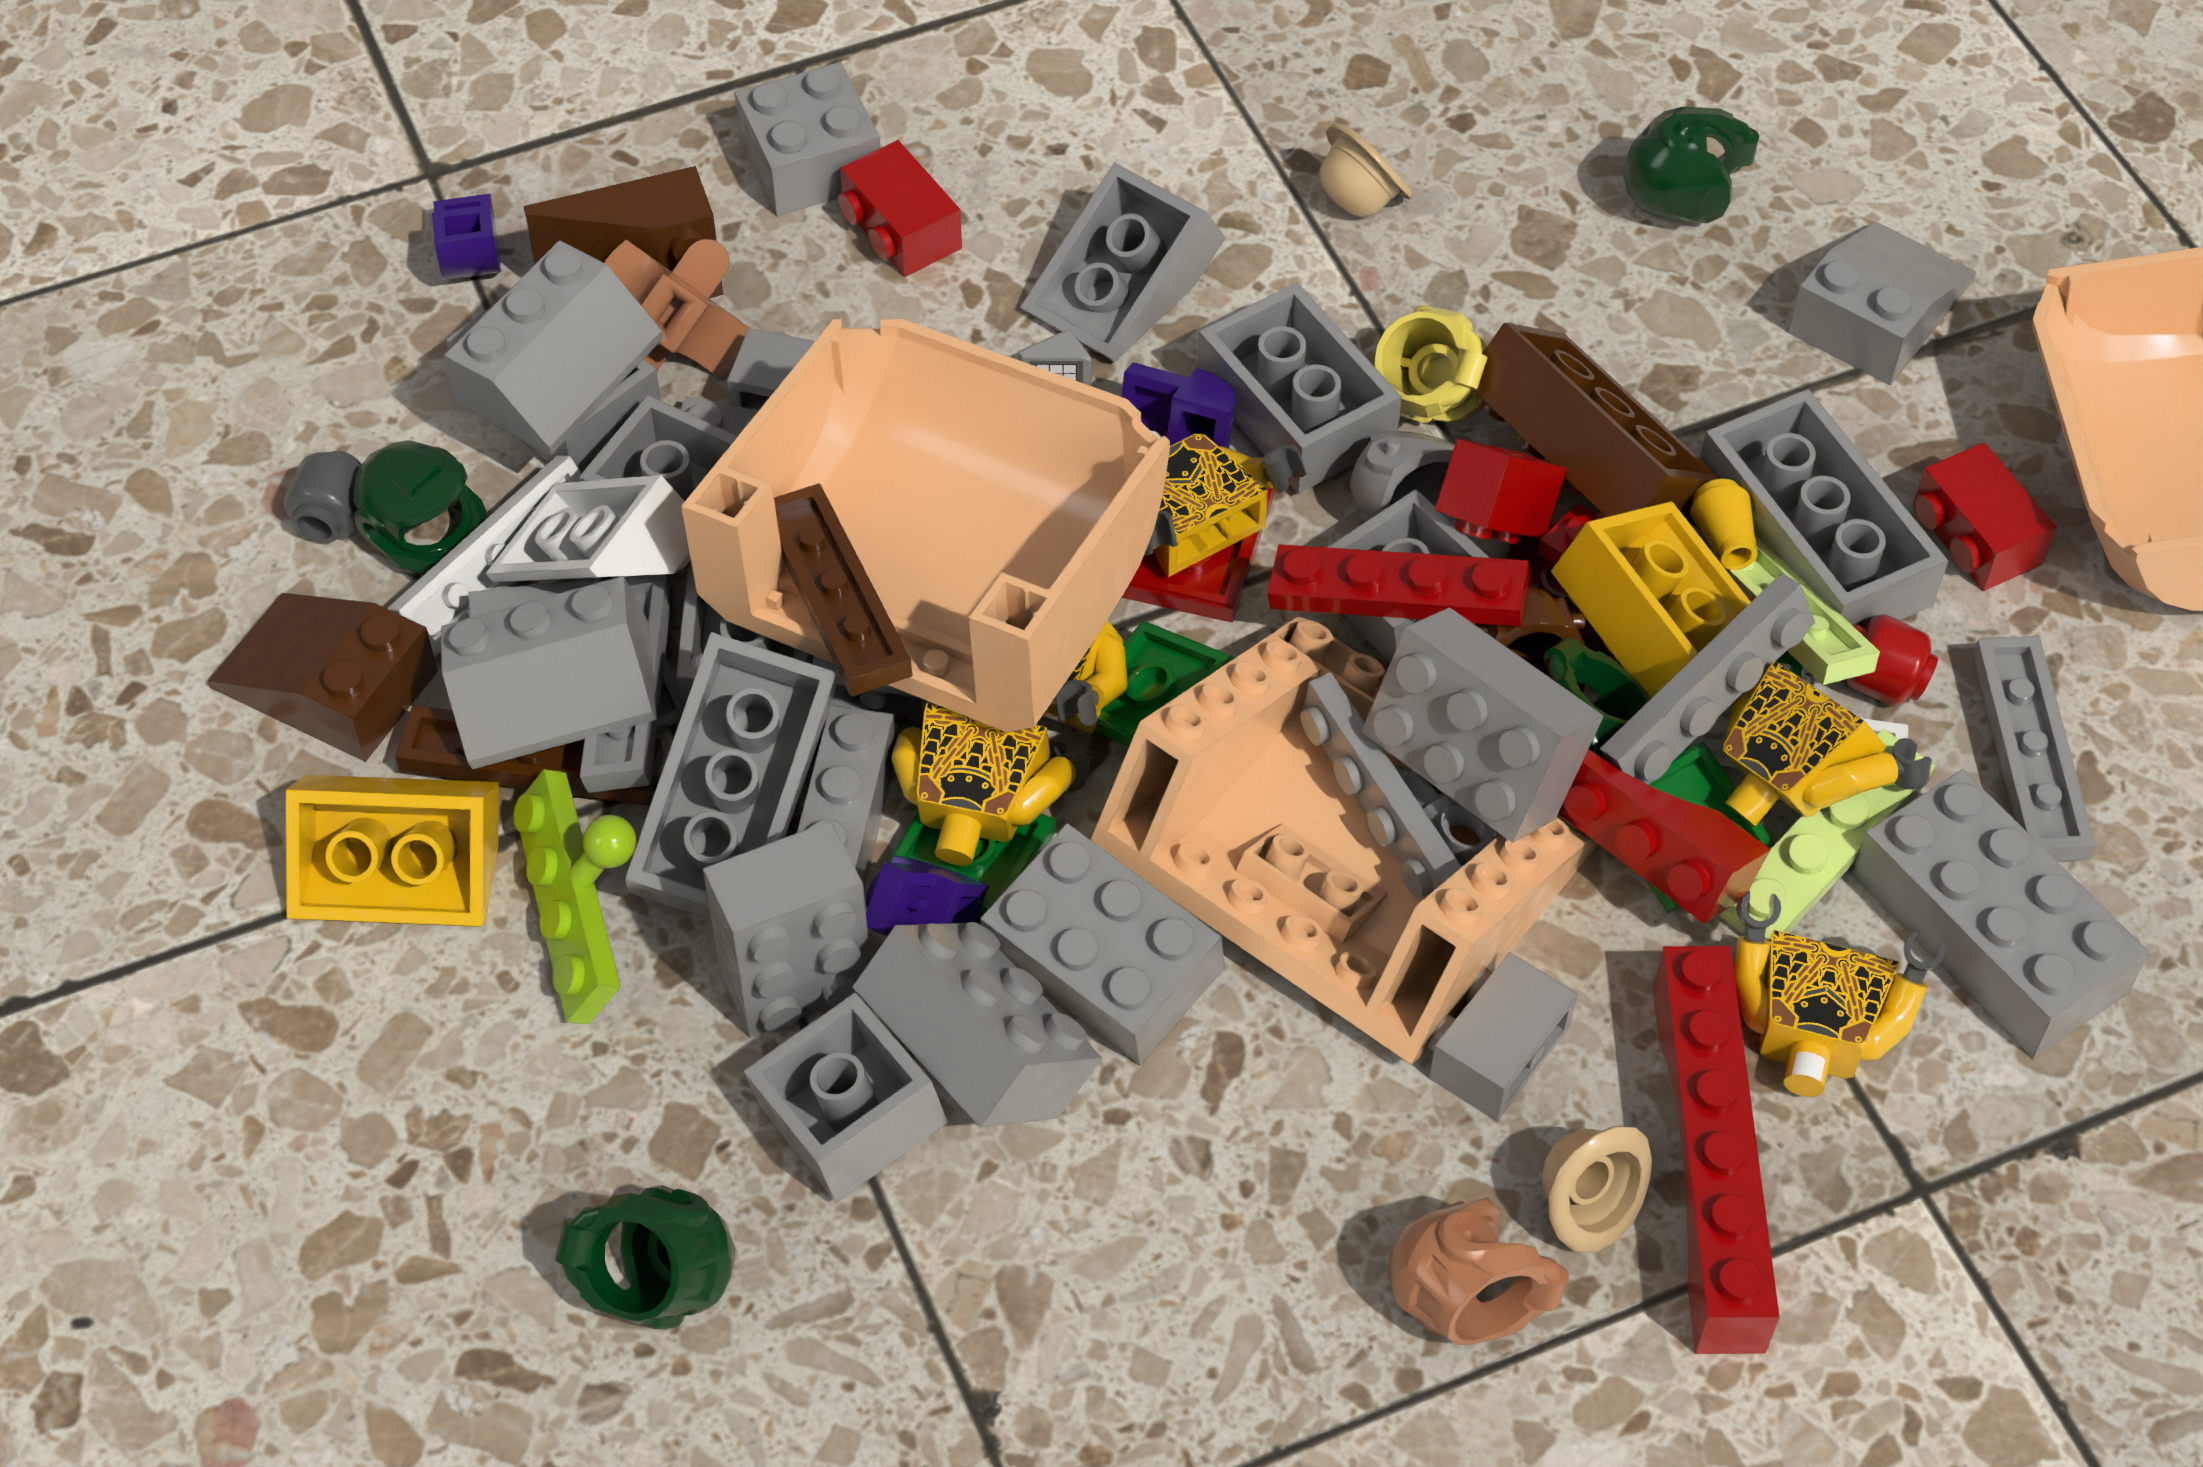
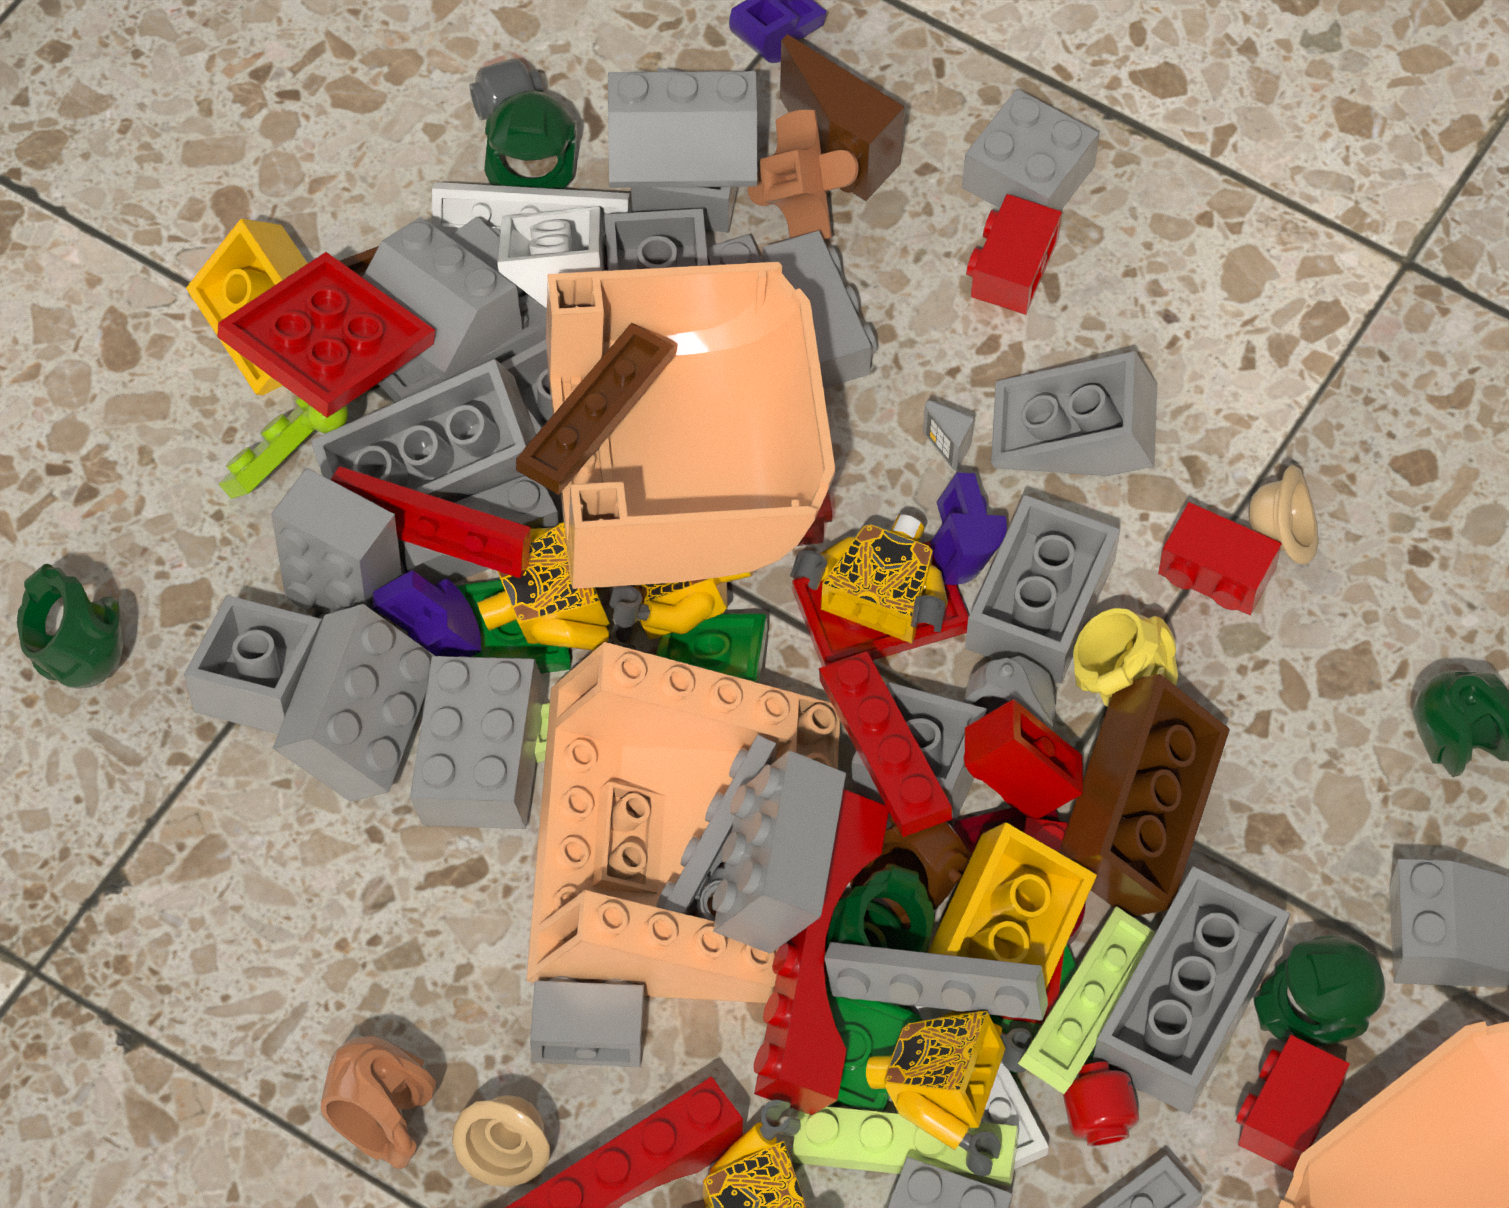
camera: 55 degrees right, 5 degrees up
reddish brown slope [208,593,438,762] -> none
yellow cone [1690,479,1758,570] -> none
none -> red plate [217,252,435,418]
none -> red plate [331,466,531,579]
none -> red brick [1158,502,1282,616]
none -> dark green helmet [1253,935,1386,1047]

